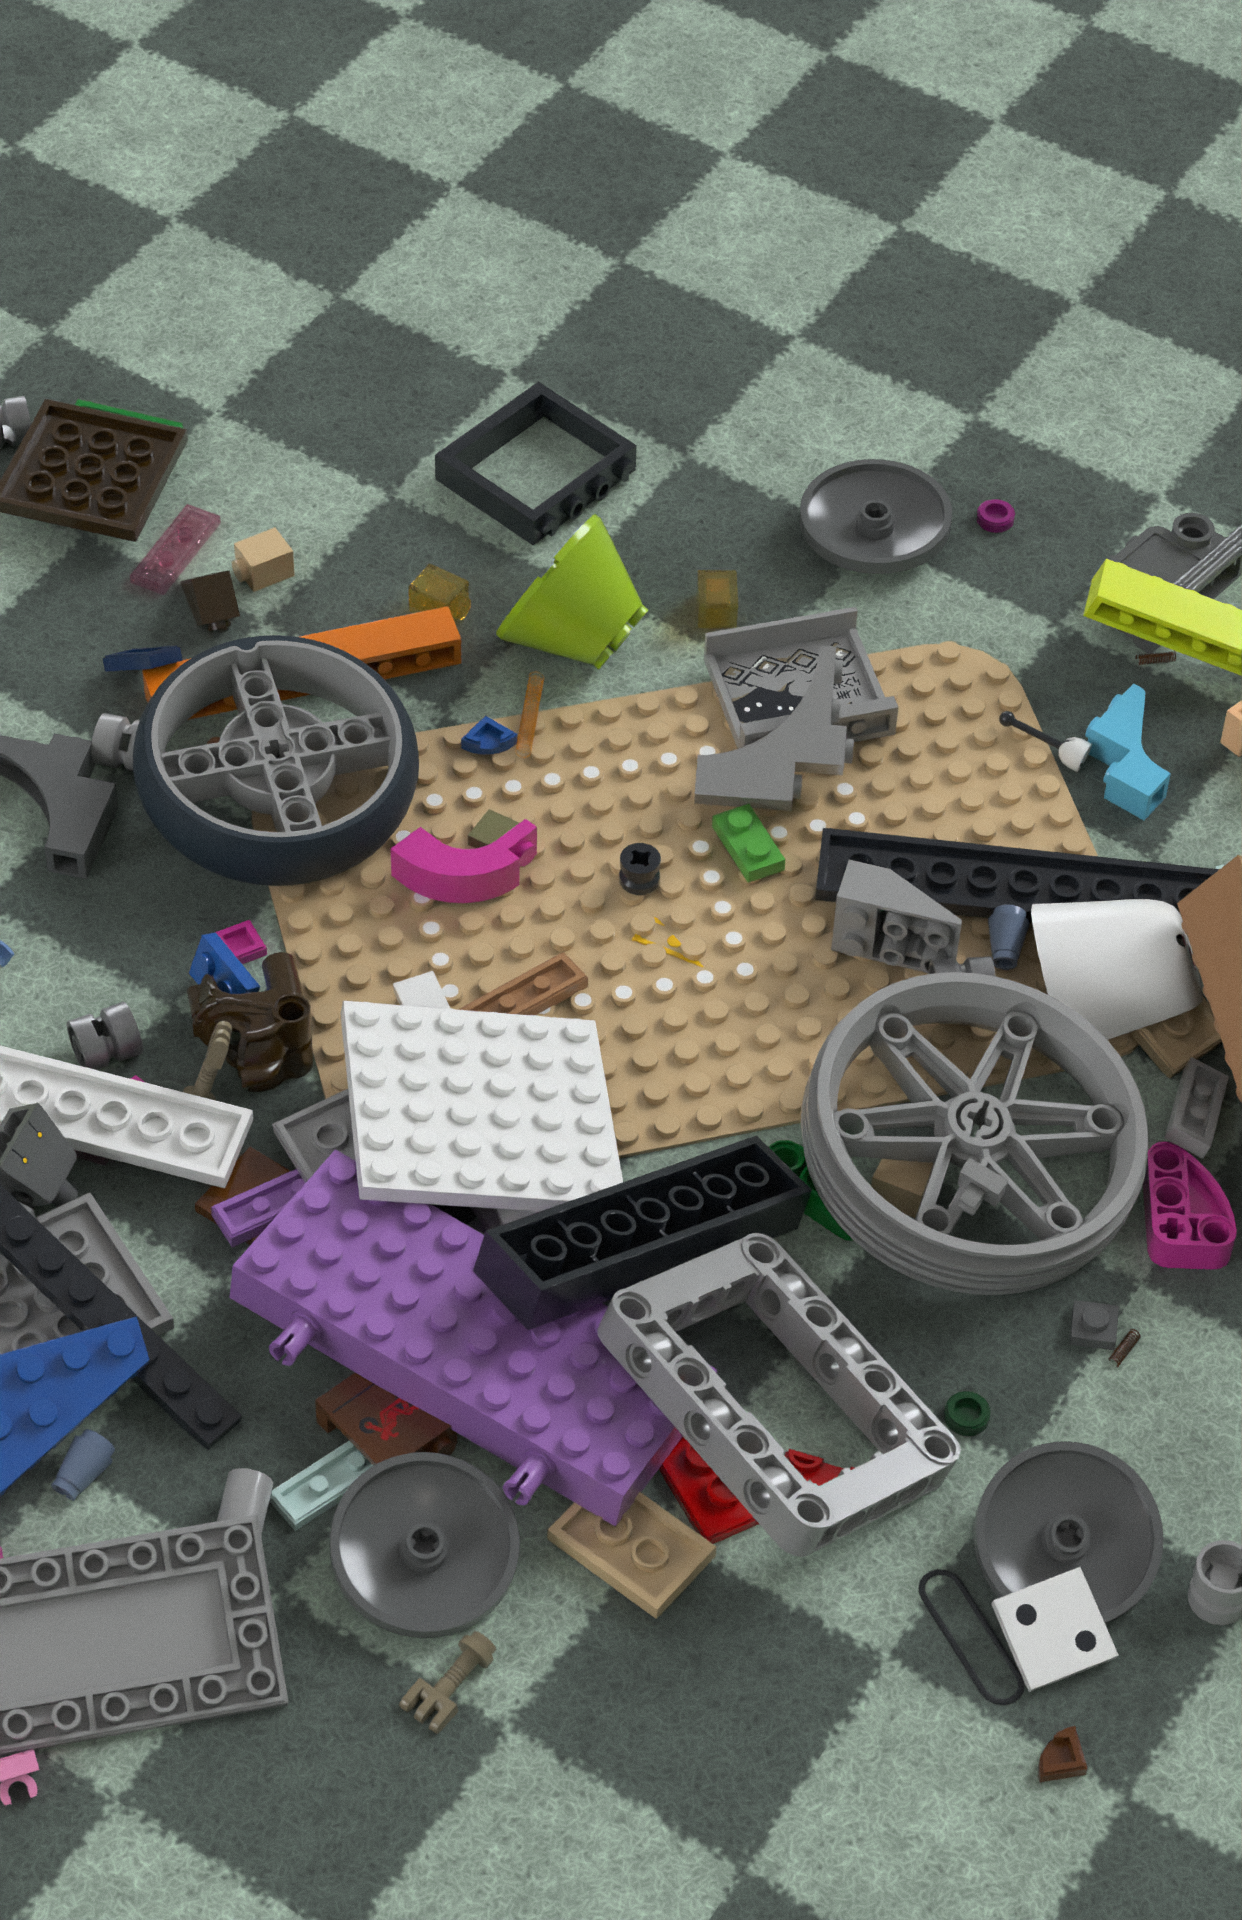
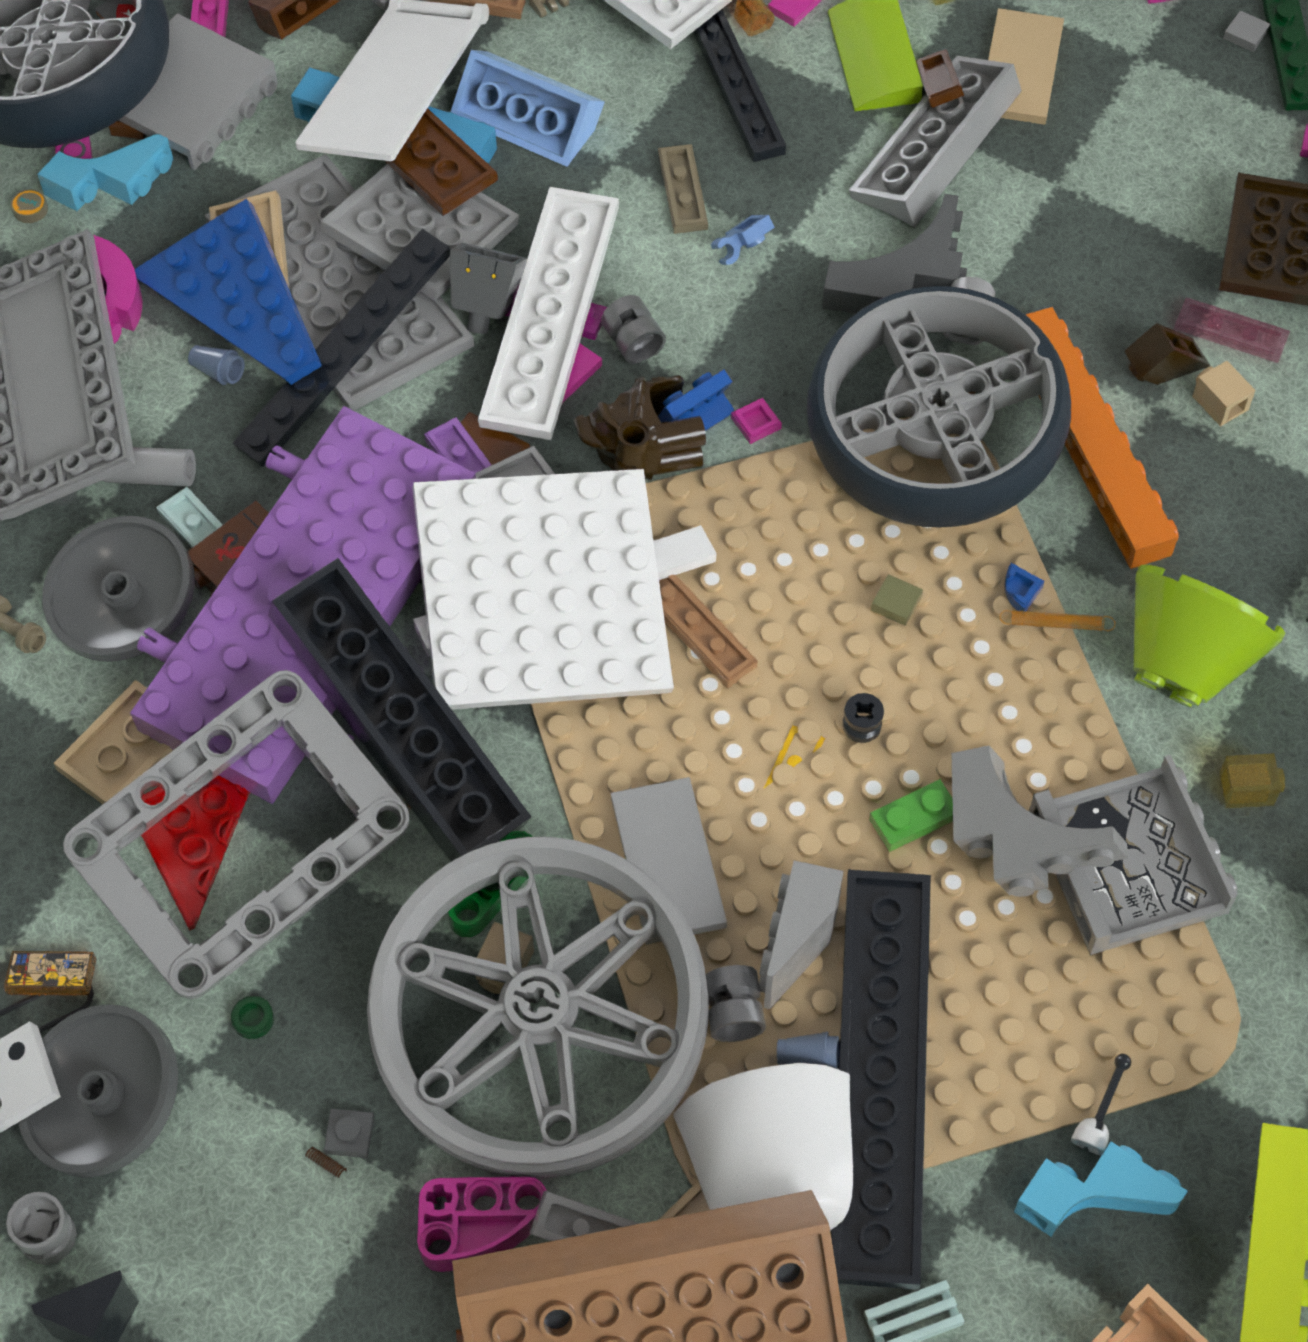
camera: 90 degrees right, 10 degrees up
dark blue tile [102,645,183,672] -> none
dark tan hinge [183,1021,232,1101] -> none
dark pink arch [391,819,537,903] -> none
clear yellow brick [408,563,471,622] -> none
light grey tile [957,1157,1008,1216] -> none
none -> tile [4,951,97,996]
none -> light grey tile [611,777,727,945]

